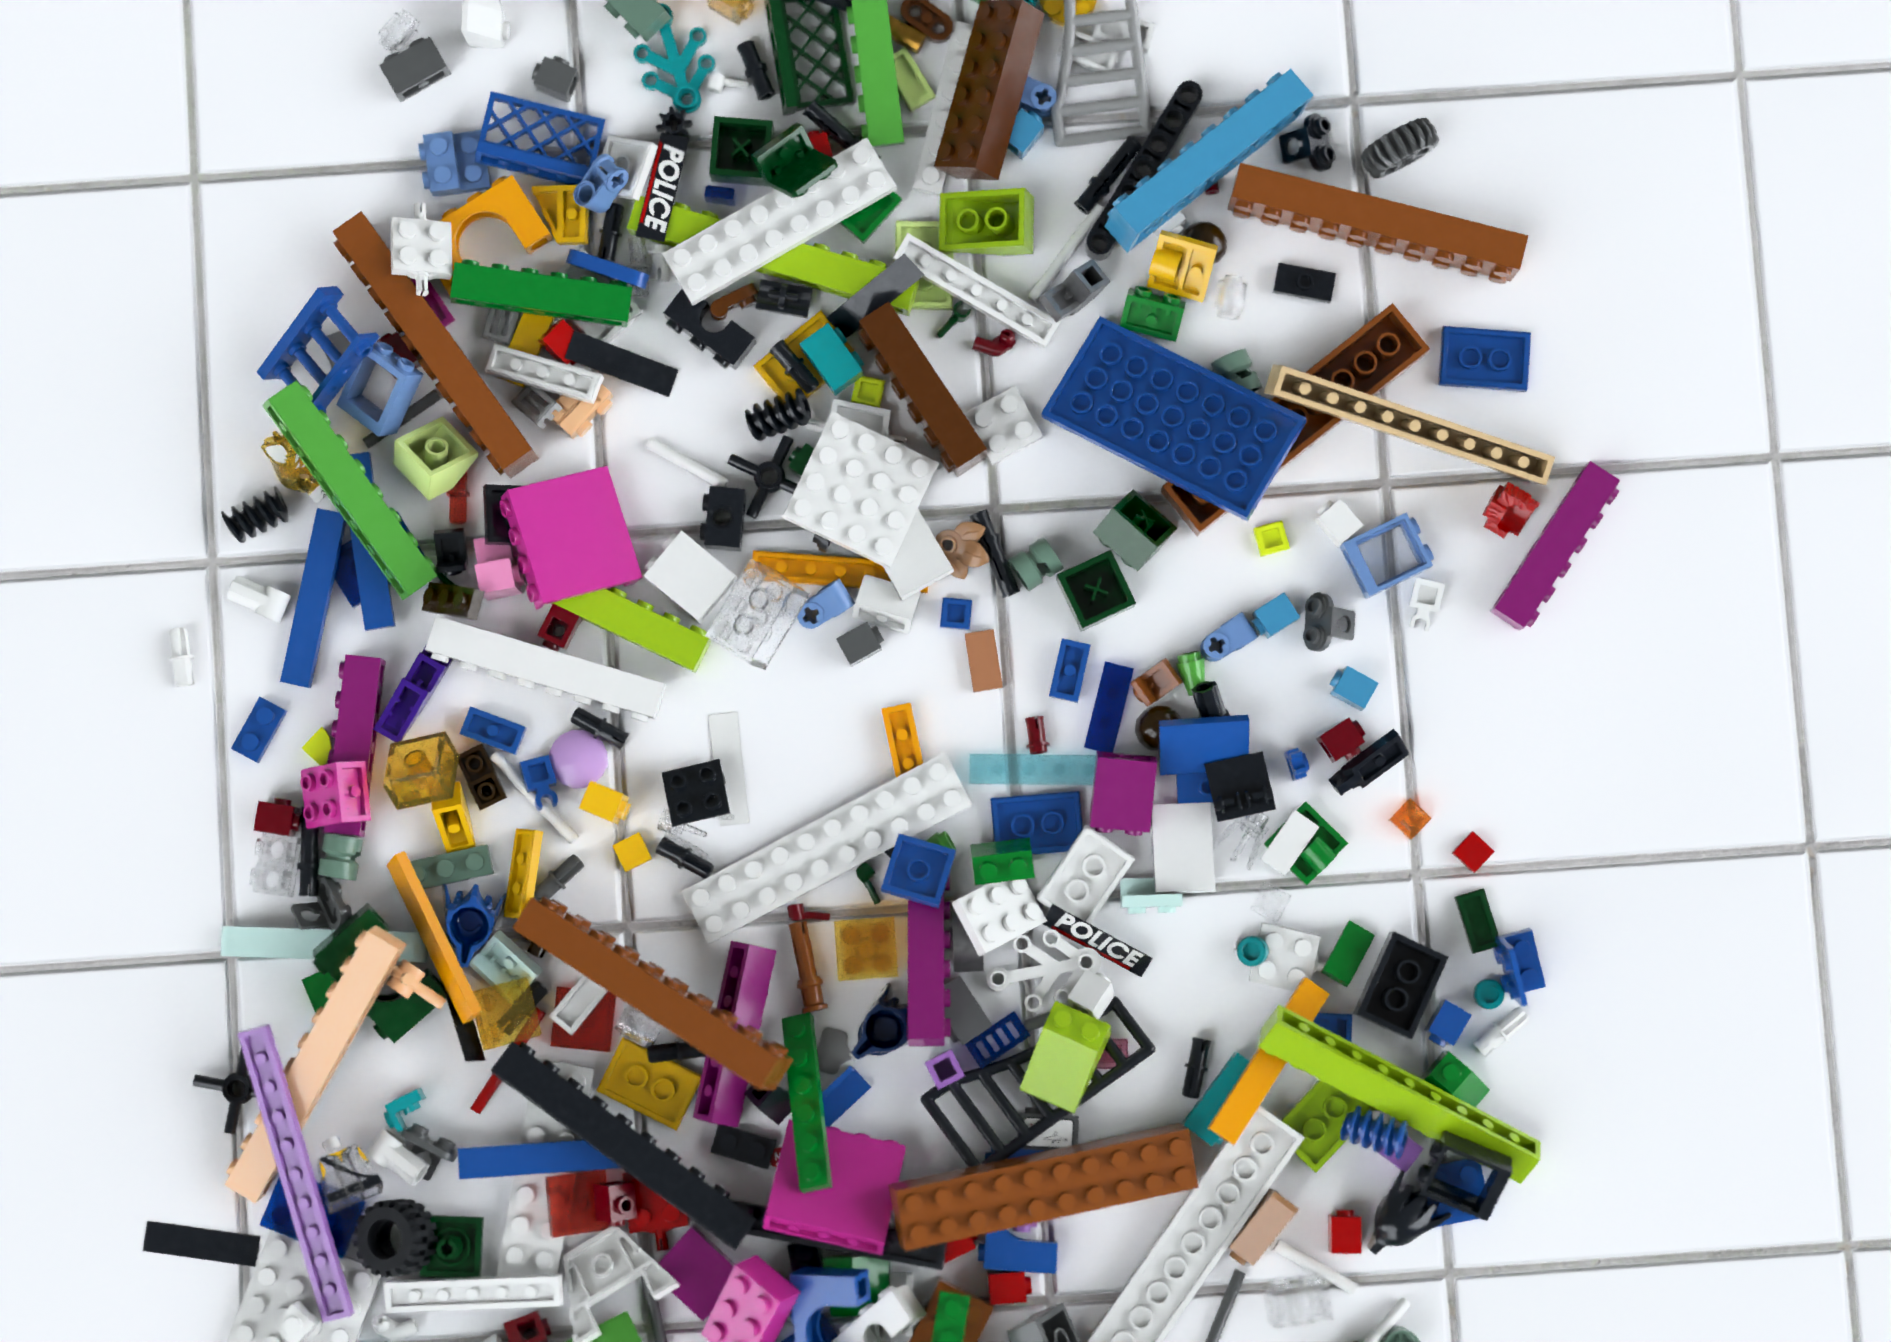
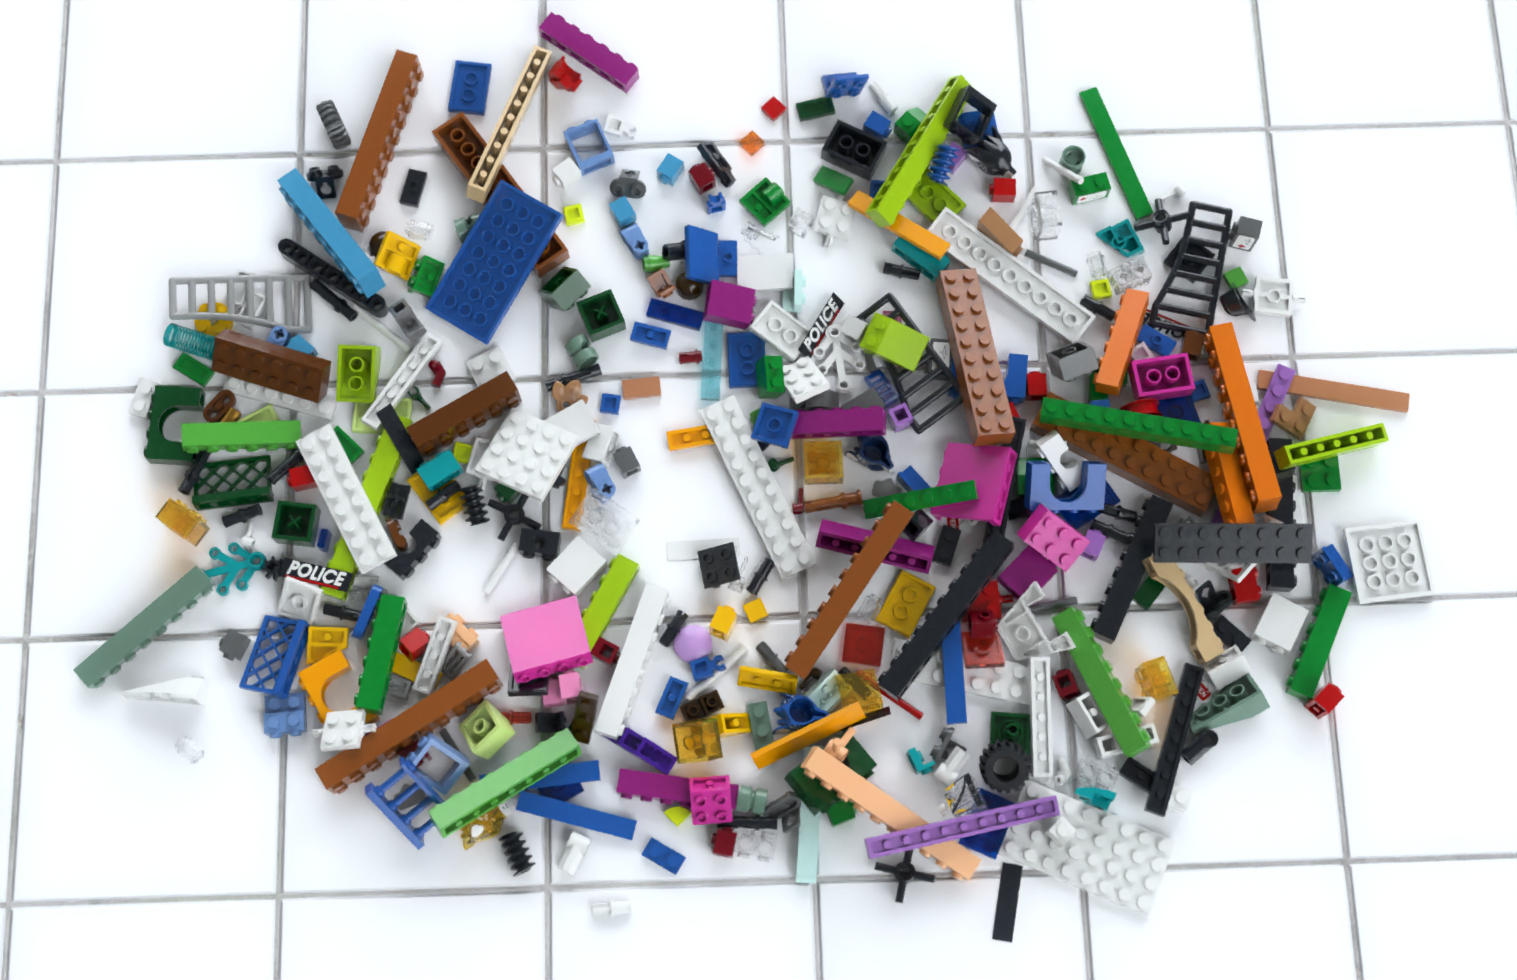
camera: 90 degrees left, 10 degrees down
dark grey brick [379,36,451,102] -> none
white tile [548,975,608,1035] -> none
black sticker [565,330,678,397] -> none
medium blue piece [573,154,629,213] -> none
black axle [647,1039,706,1063] -> none
dark green bracket [751,122,838,198] -> none
black hinge [1204,751,1276,822] -> none
teal tile [1237,936,1269,966] -> none
white tile [1260,810,1319,876] -> none
teal tile [1473,979,1504,1009] -> none

